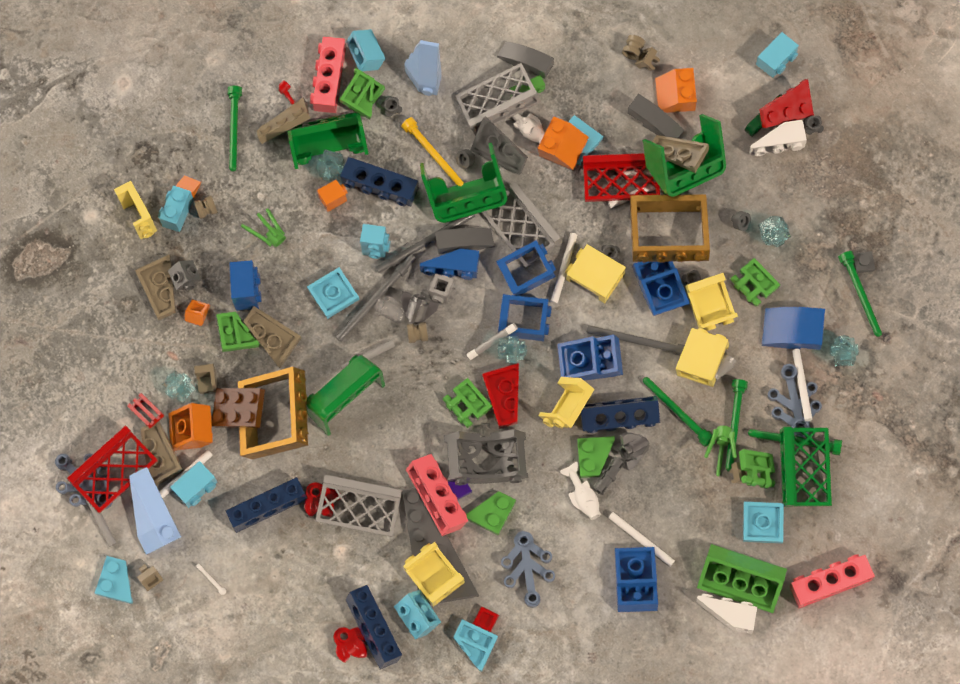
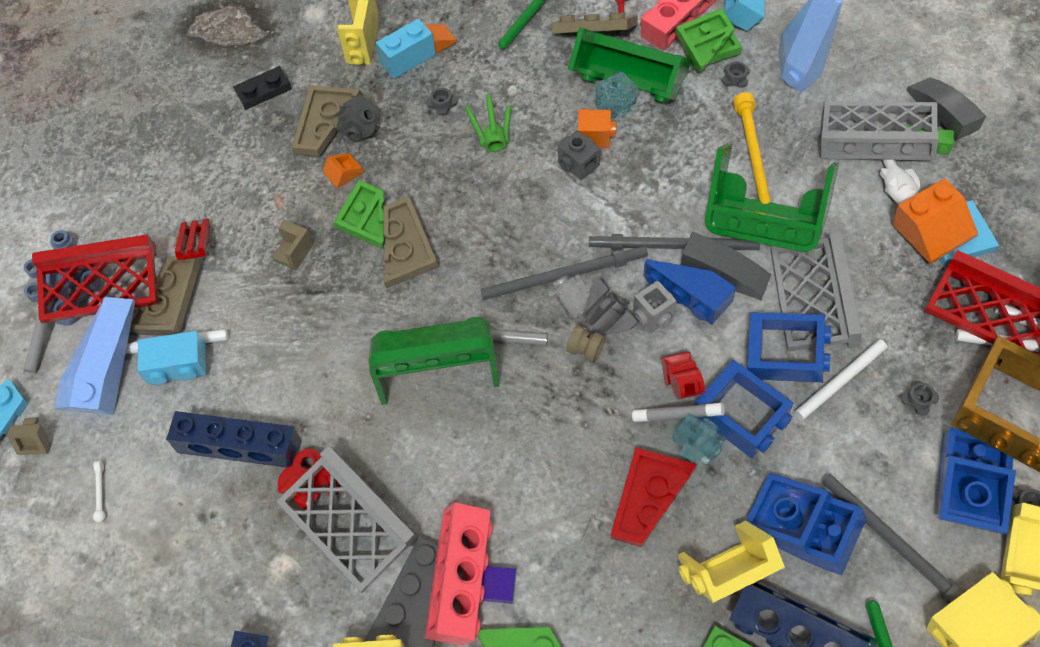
camera: 35 degrees right, 10 degrees down
clear light blue brick [162,371,196,403] -> none
orange slope [168,403,213,451] -> none
dark tan wheel [194,196,218,219] -> none
reddish brown plate [211,388,265,428] -> none
blue brick [229,260,262,311] -> none
pearl gold window [238,367,309,460] -> none
medium azure plate [307,267,360,319] -> none
dark blue brick [340,157,419,207] -> none
medium azure brick [360,224,391,259] -> none
bright green plate [442,378,492,428] -> none
dark grey fence [444,429,528,485] -> none
dark grey tile [456,149,475,169] -> none
dark grey wing [470,116,528,175] -> none
light yellow panel [565,244,626,304] -> none
none -> black plate [233,66,292,110]
none -> dark grey plate [426,88,458,115]
none -> dark grey brick [558,130,601,180]
none -> red leg [661,351,705,400]

